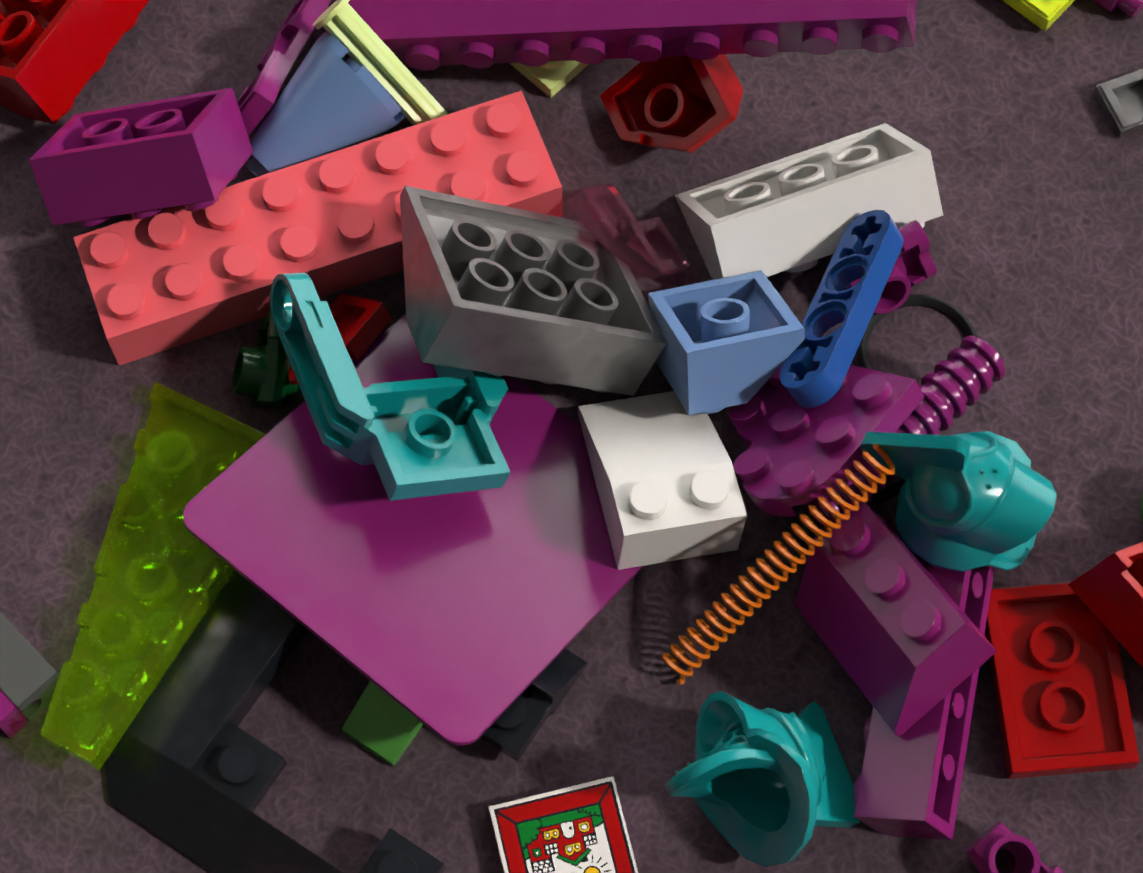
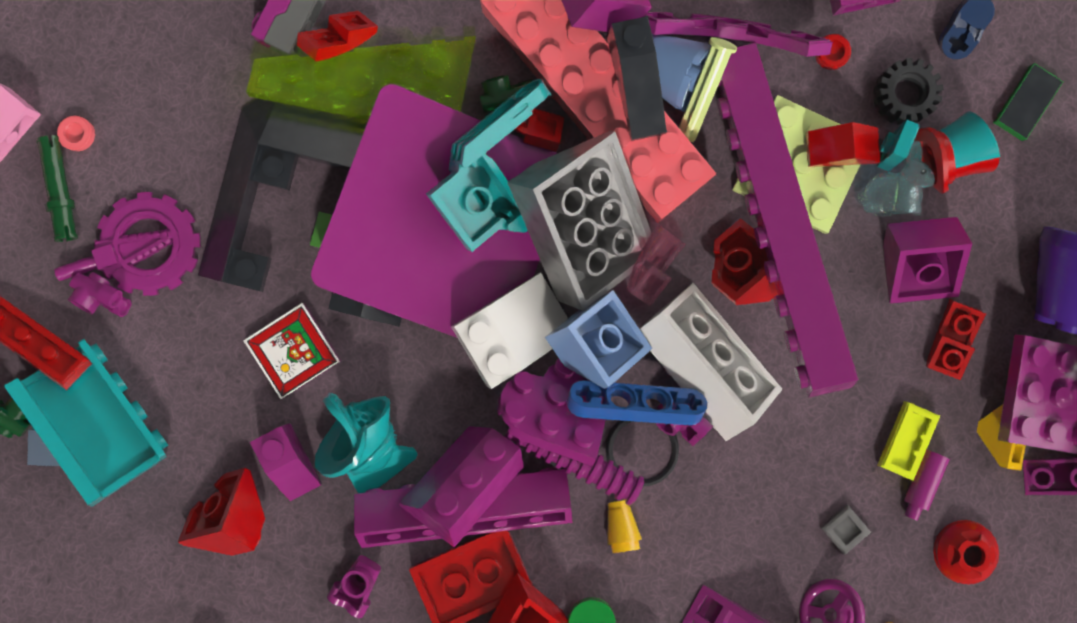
camera: 70 degrees right, 20 degrees up
orange piece [661,444,895,685] -> none
teal helmet [860,431,1057,572] -> none
none -> red slope [297,11,378,62]
none -> black slope [607,16,667,141]
none -> yellow cone [607,500,642,553]

